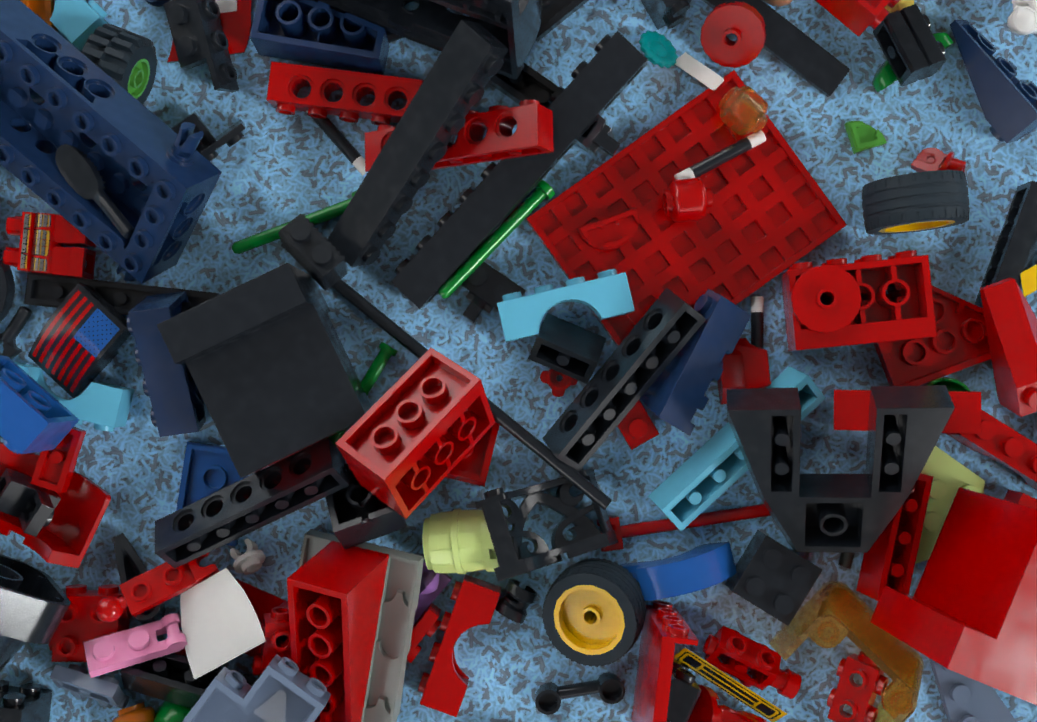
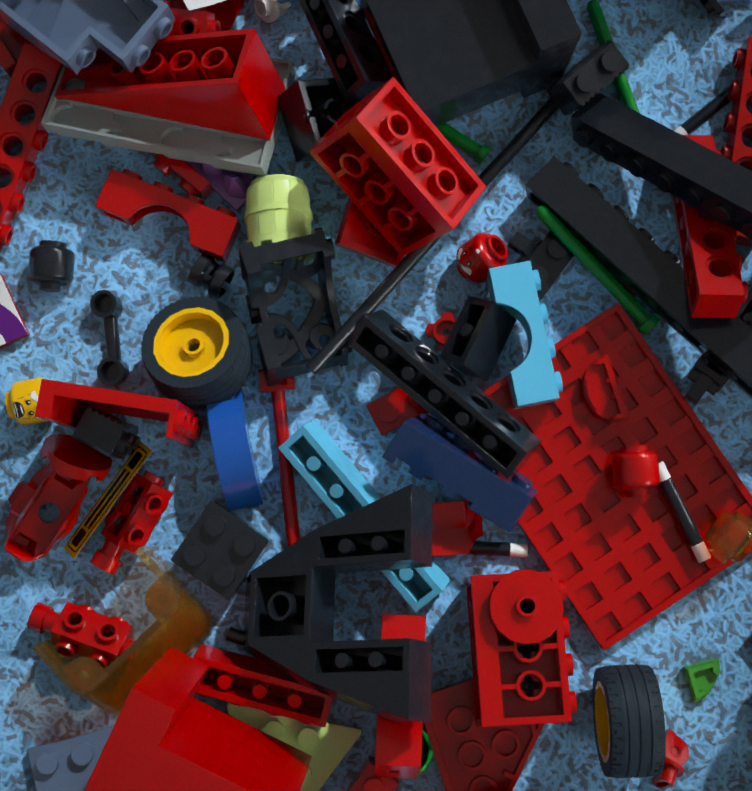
camera: 90 degrees right, 5 degrees down
none -> red head [456,232,508,284]

